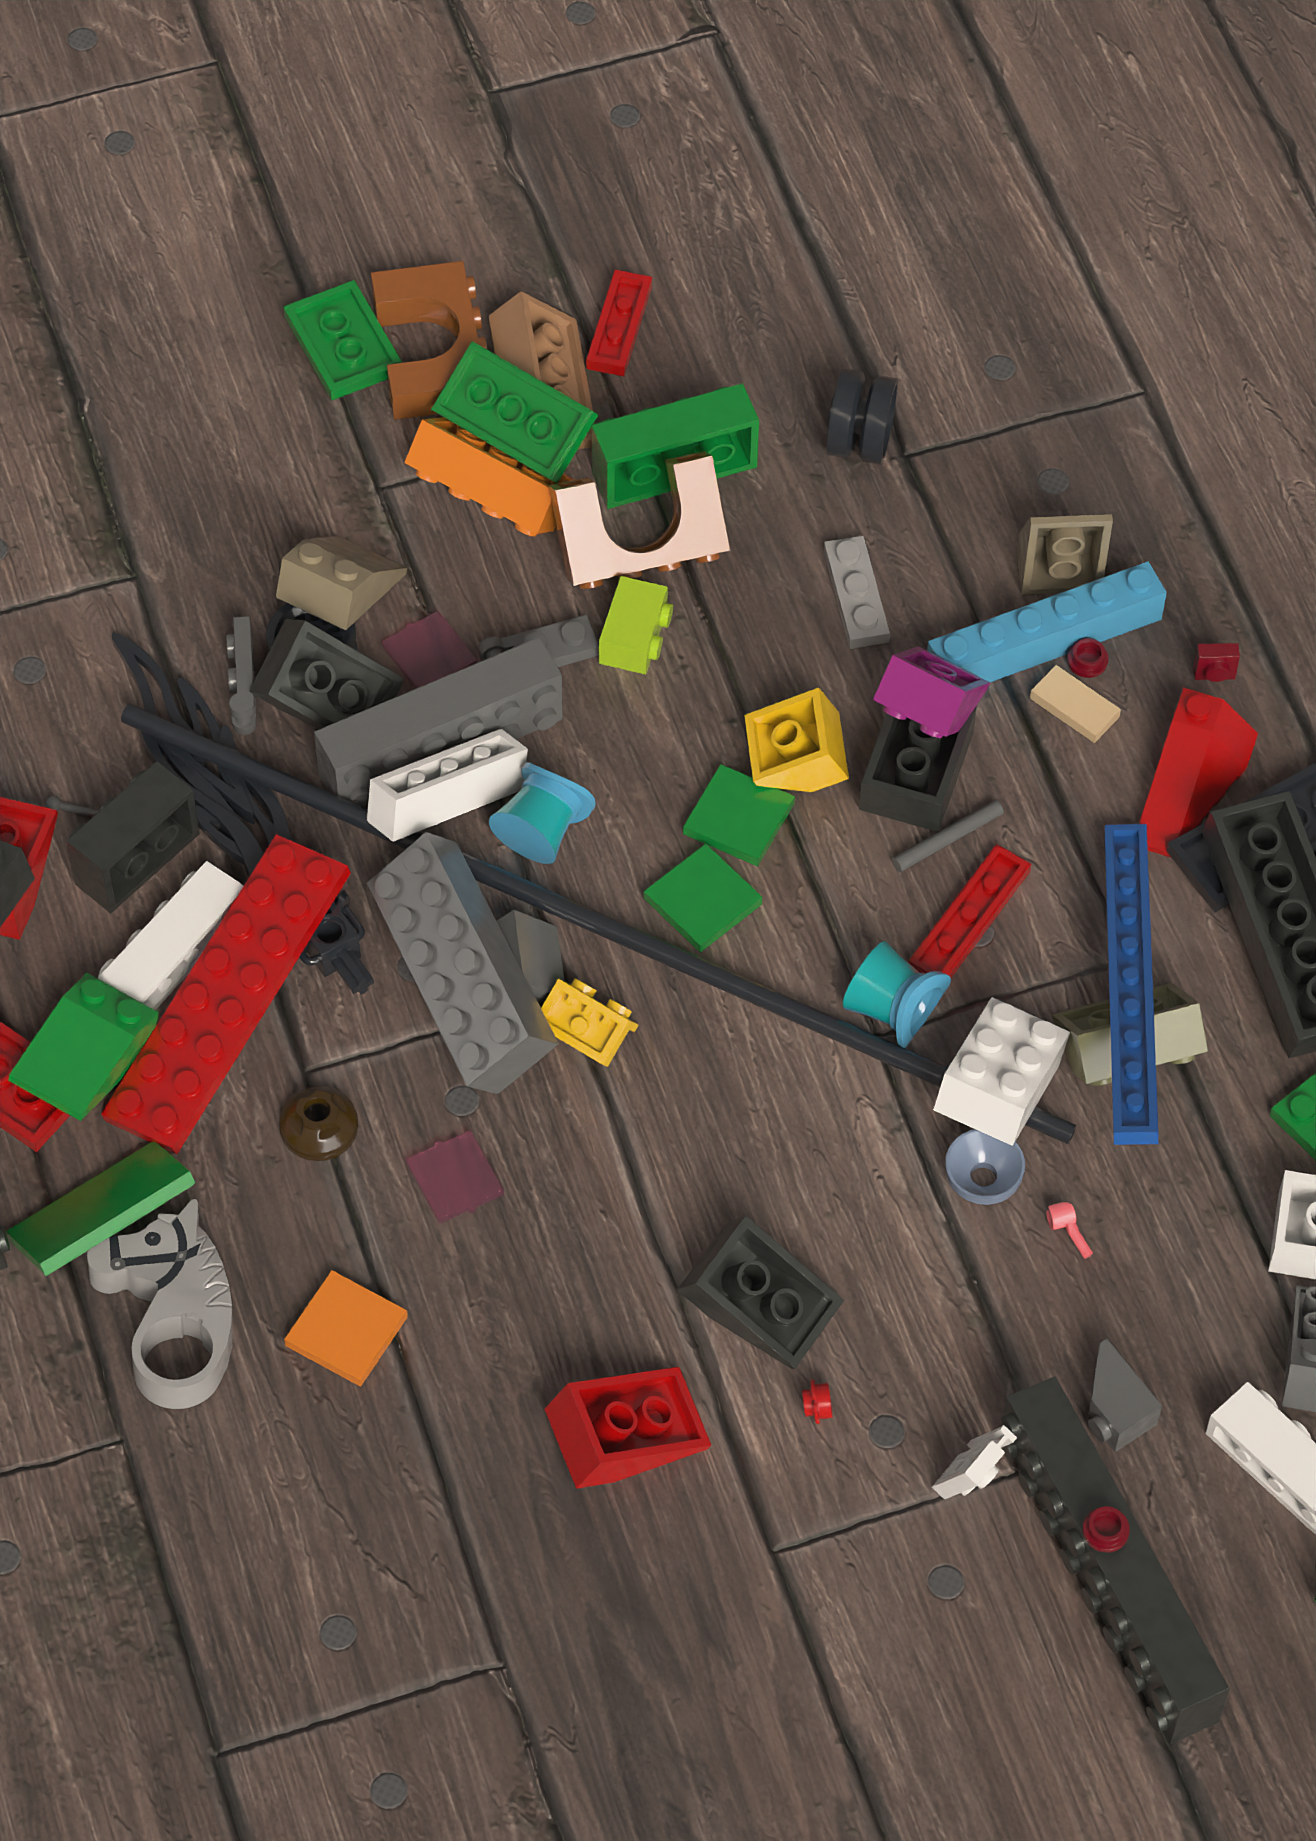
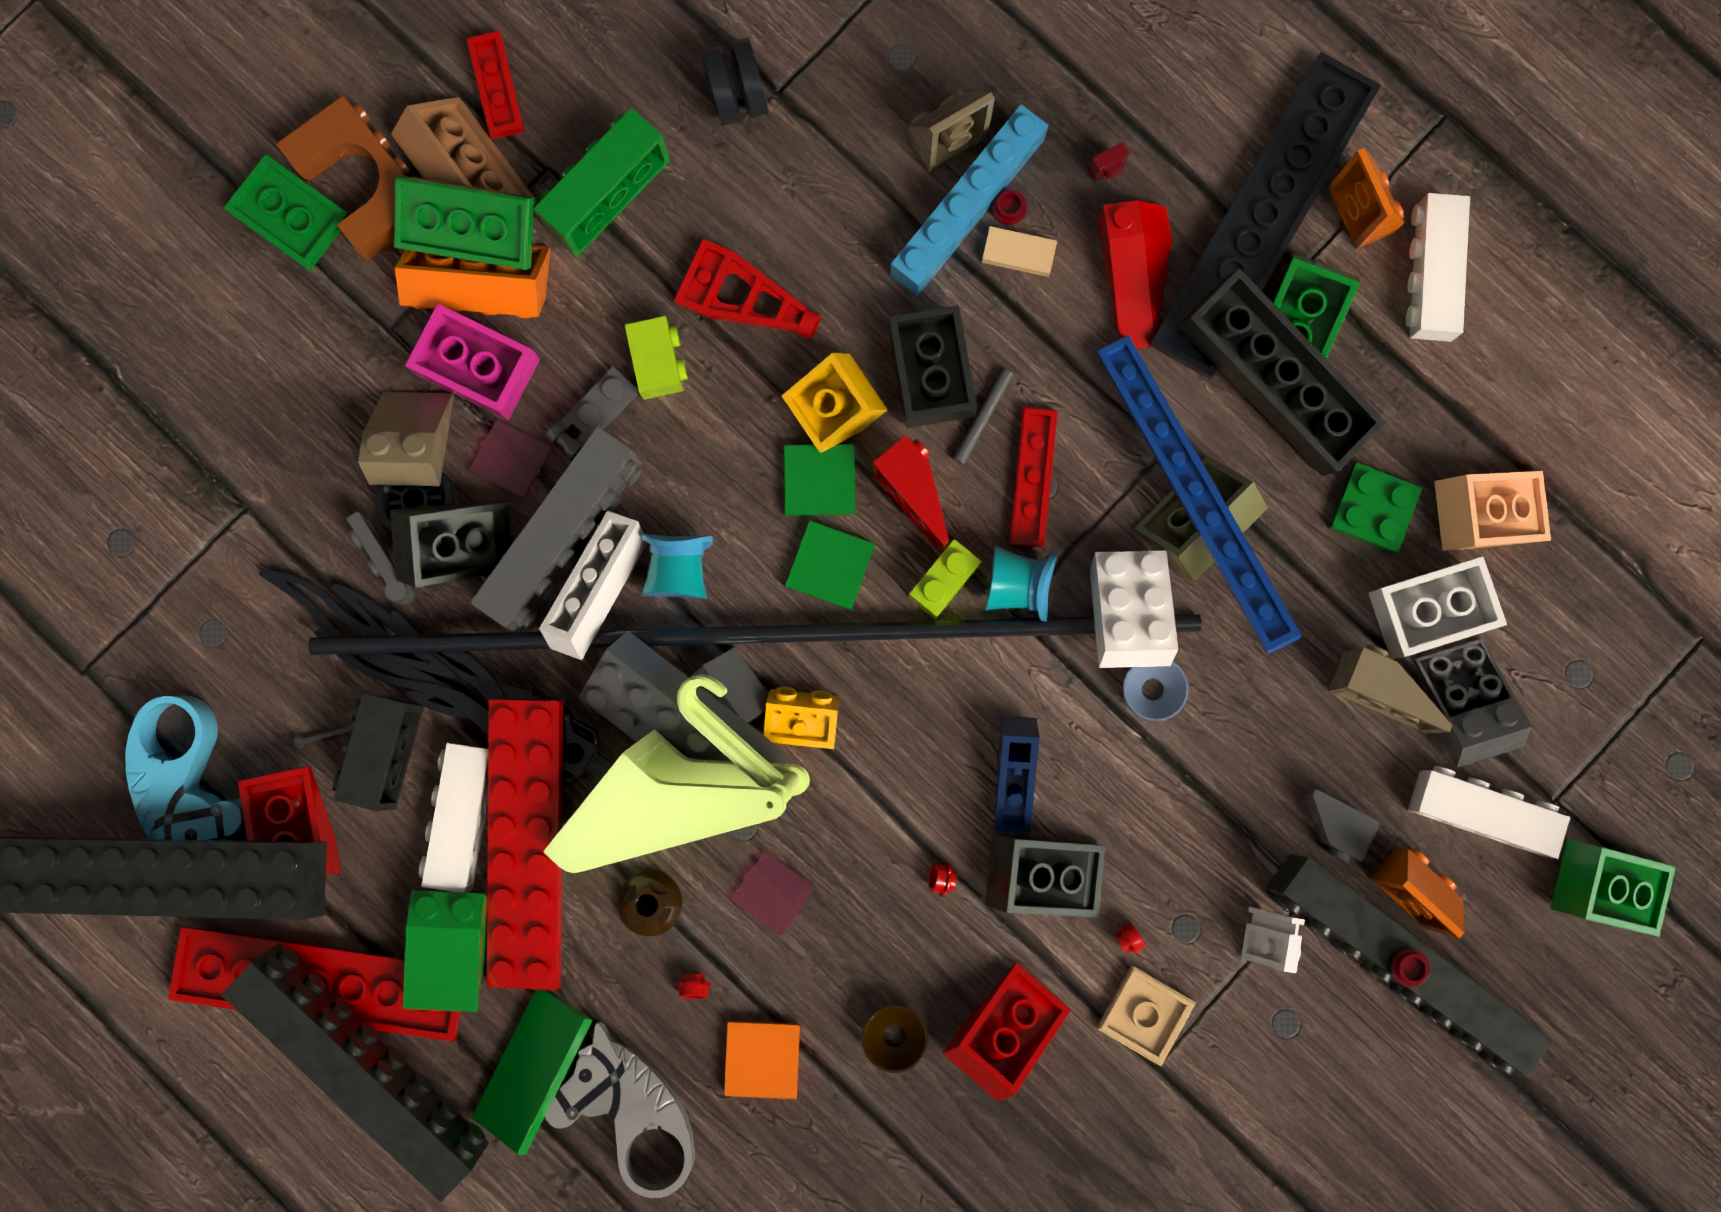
camera: 25 degrees left, 25 degrees up
arch [549,451,730,589] -> none
light grey plate [824,536,890,649] -> none
magenta slope [873,646,991,738] -> none
coral hand [1046,1202,1093,1259] -> none
none -> dark pink brick [405,304,540,421]
none -> yellowish green piece [543,674,810,873]
none -> red plate [674,239,821,340]
none -> red plate [676,974,712,999]
none -> dark brown piece [862,1005,928,1073]
none -> red slope [873,435,949,554]
none -> lime brick [908,539,982,620]
none -> red plate [928,862,957,897]
none -> dark blue slope [994,716,1040,832]
none -> tan tile [1096,965,1196,1066]
none -> dark tan slope [1328,645,1452,734]
none -> orange slope [1369,847,1465,938]

